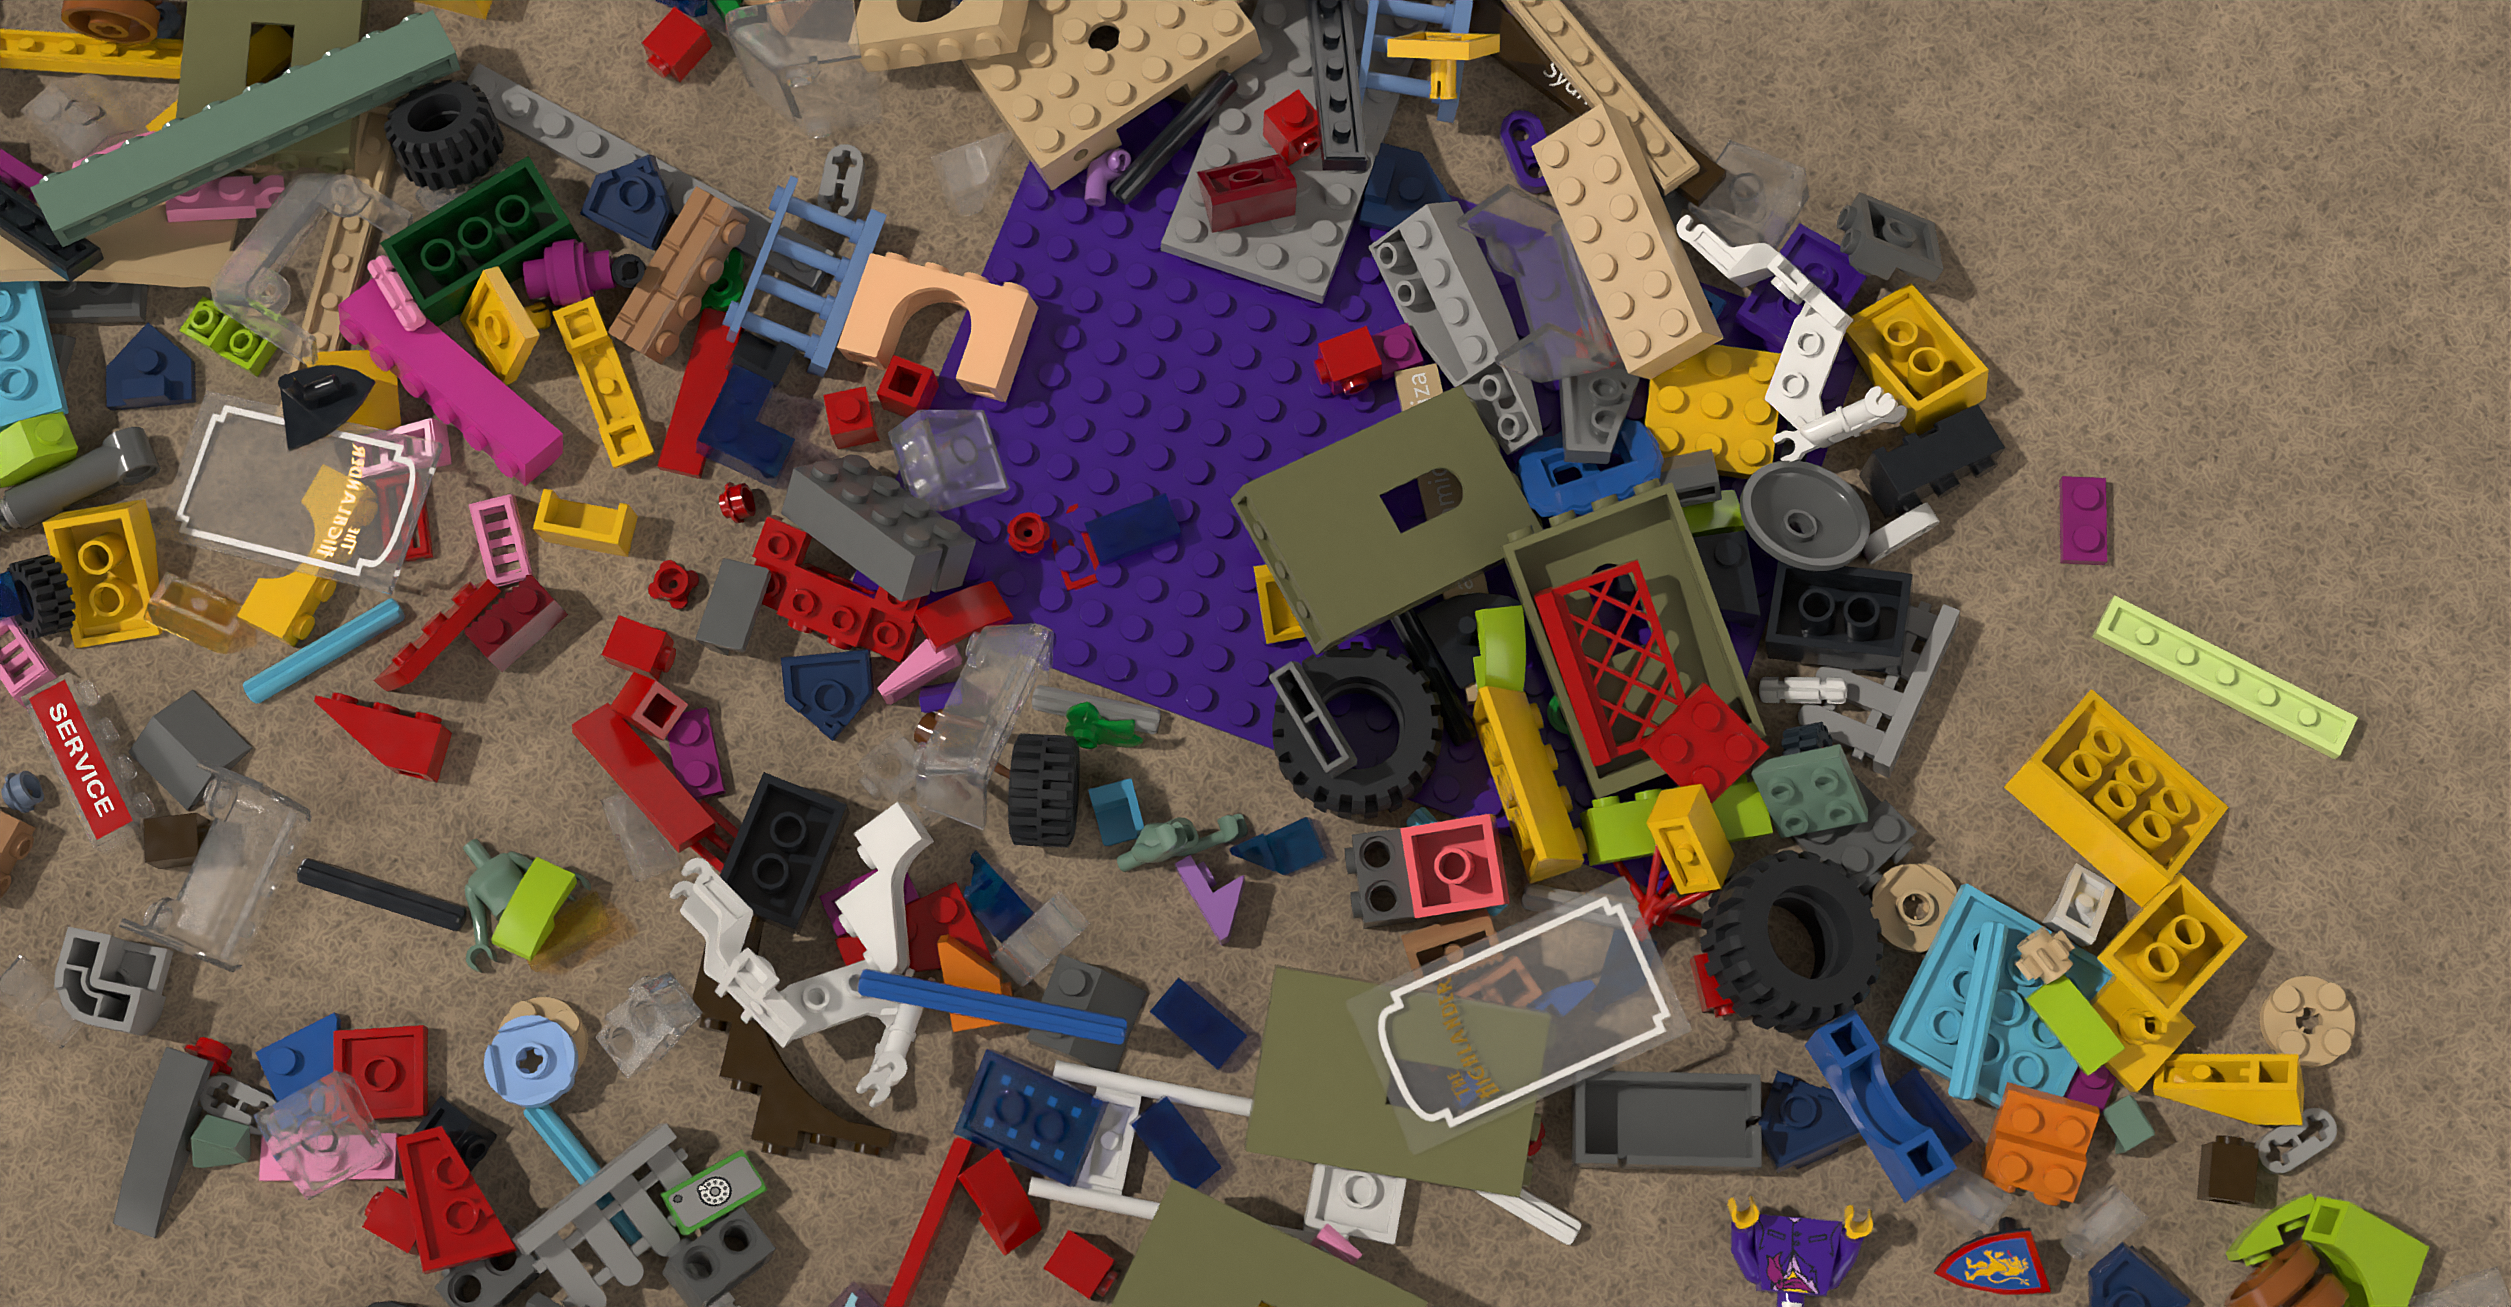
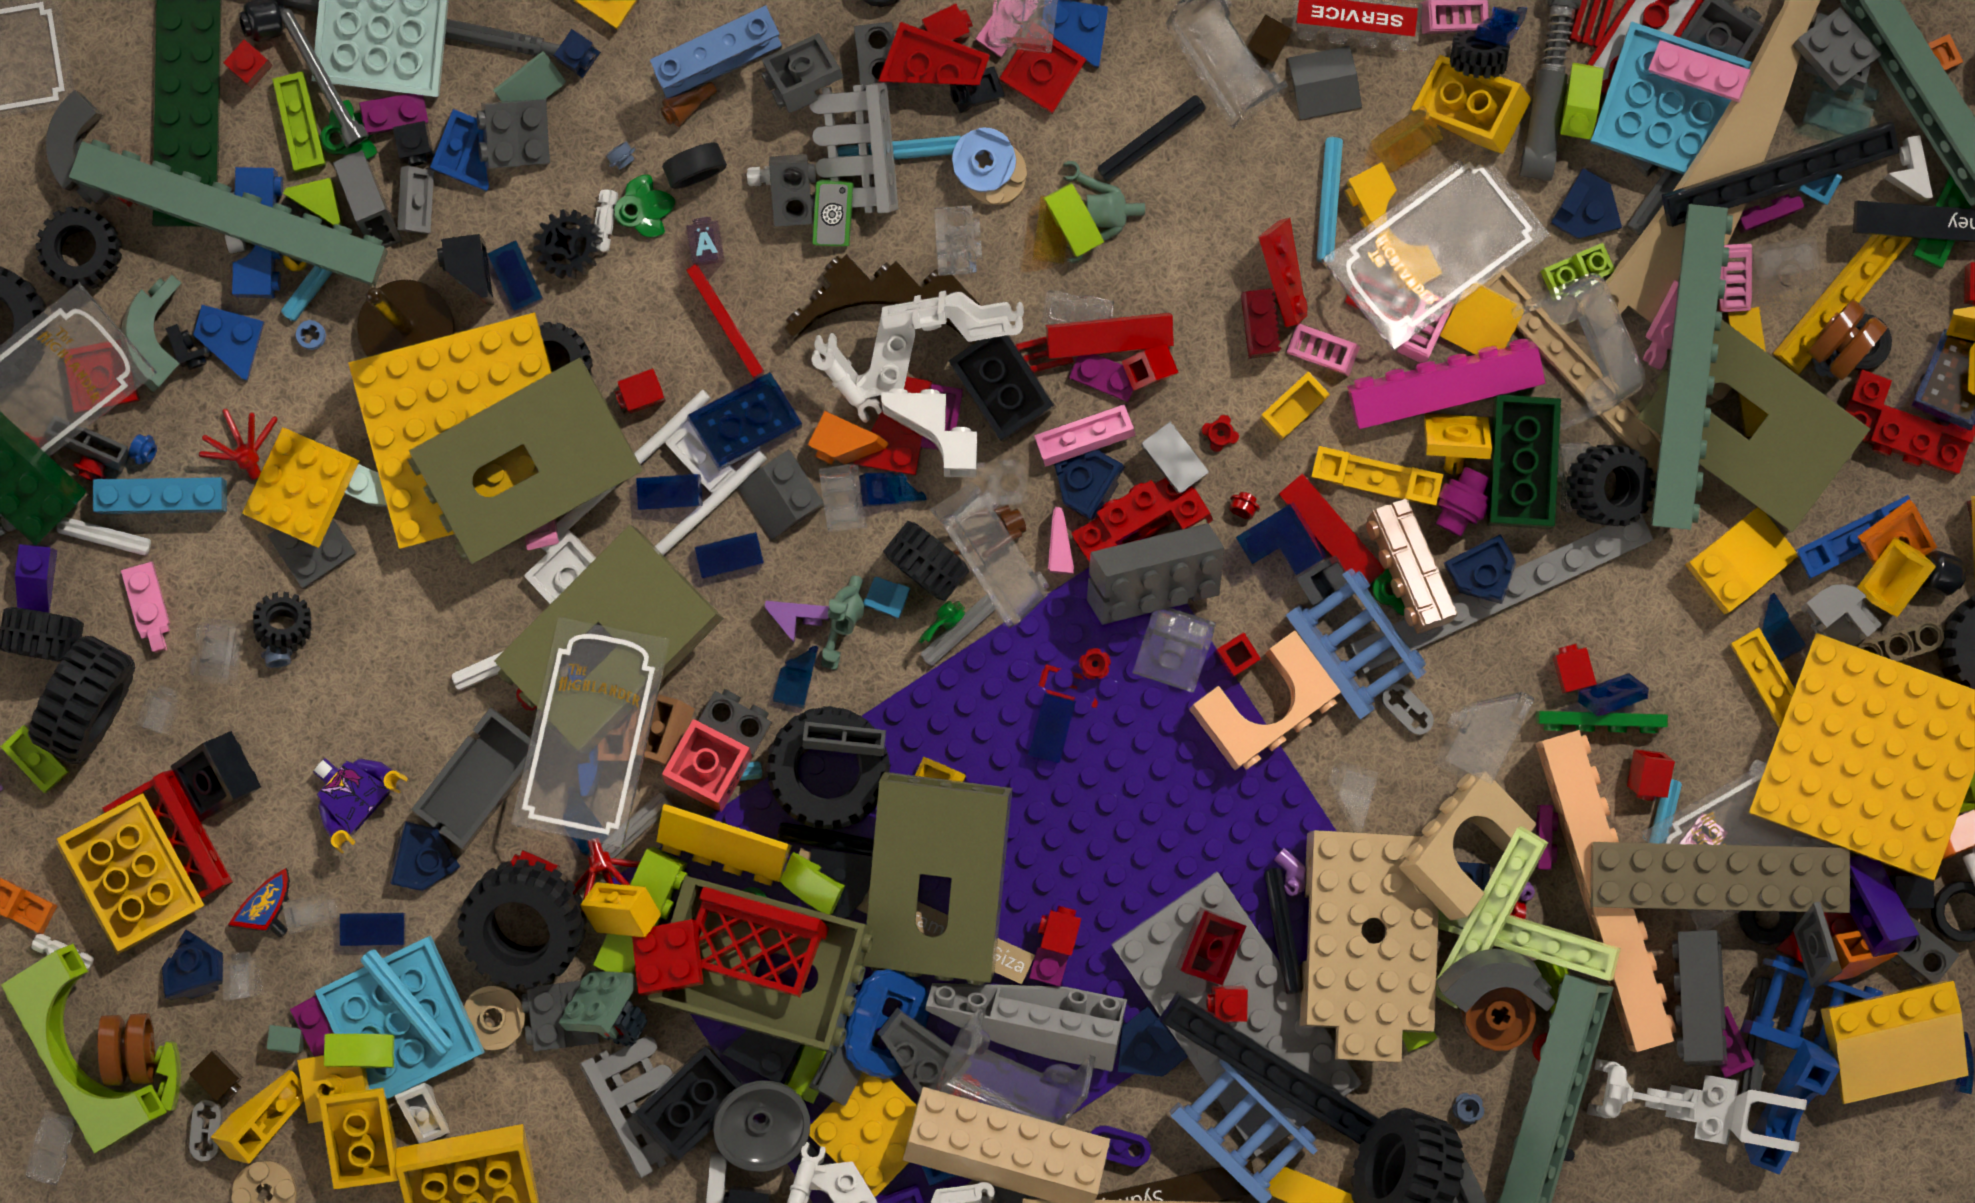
camera: 120 degrees right, 10 degrees up
black shield [278,365,376,451] -> none
red slope [314,692,452,783] -> none
bright pink axle [368,255,426,332] -> none
red brick [601,615,676,681] -> none
black axle [612,254,646,288] -> none
red brick [823,386,880,449] -> none
blue axle [858,969,1128,1045] -> none
red slope [914,581,1013,654] -> none
dark purple tile [919,680,967,713] -> none
red slope [957,1148,1042,1256] -> none
yellow tile [1387,31,1500,100] -> none
white axle [1759,677,1848,704] -> none
blue arch [1805,1009,1957,1203] -> none
orange plate [1981,1082,2100,1206] -> none
tan gear [2015,927,2075,984] -> none
none -> bright pink plate [1034,404,1136,467]

